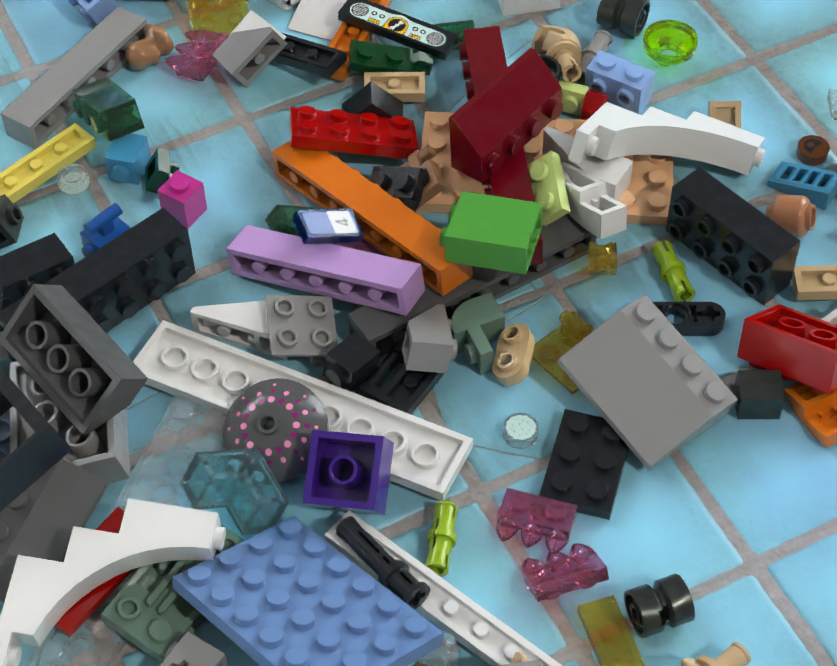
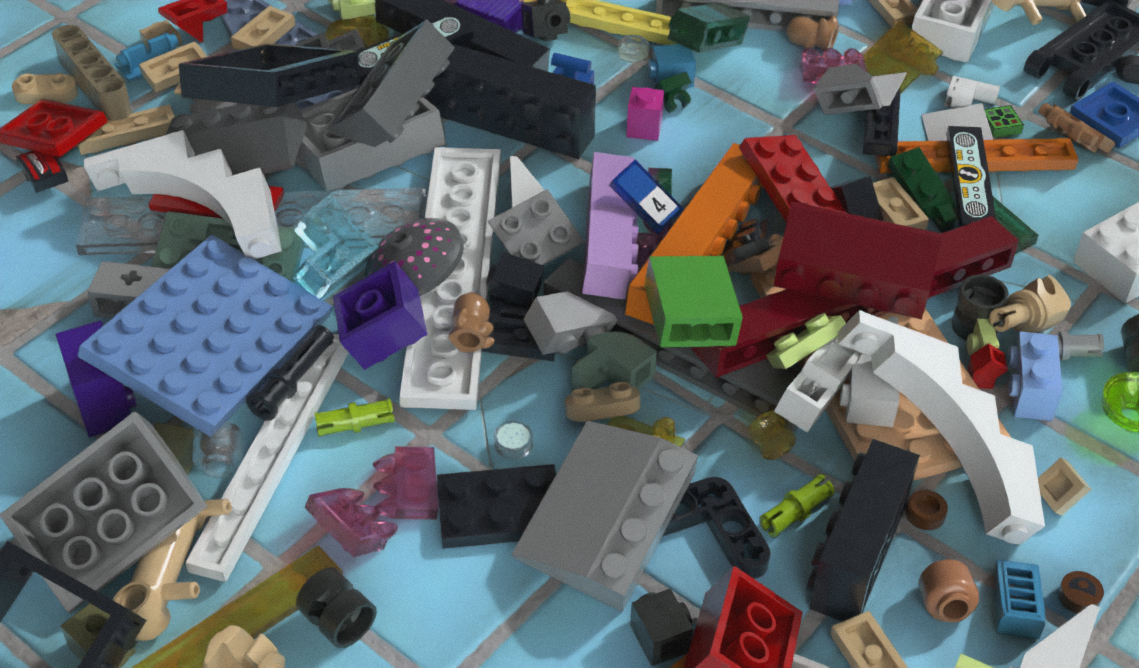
camera: 65 degrees right, 5 degrees down
none -> medium nougat animal [449,292,495,353]

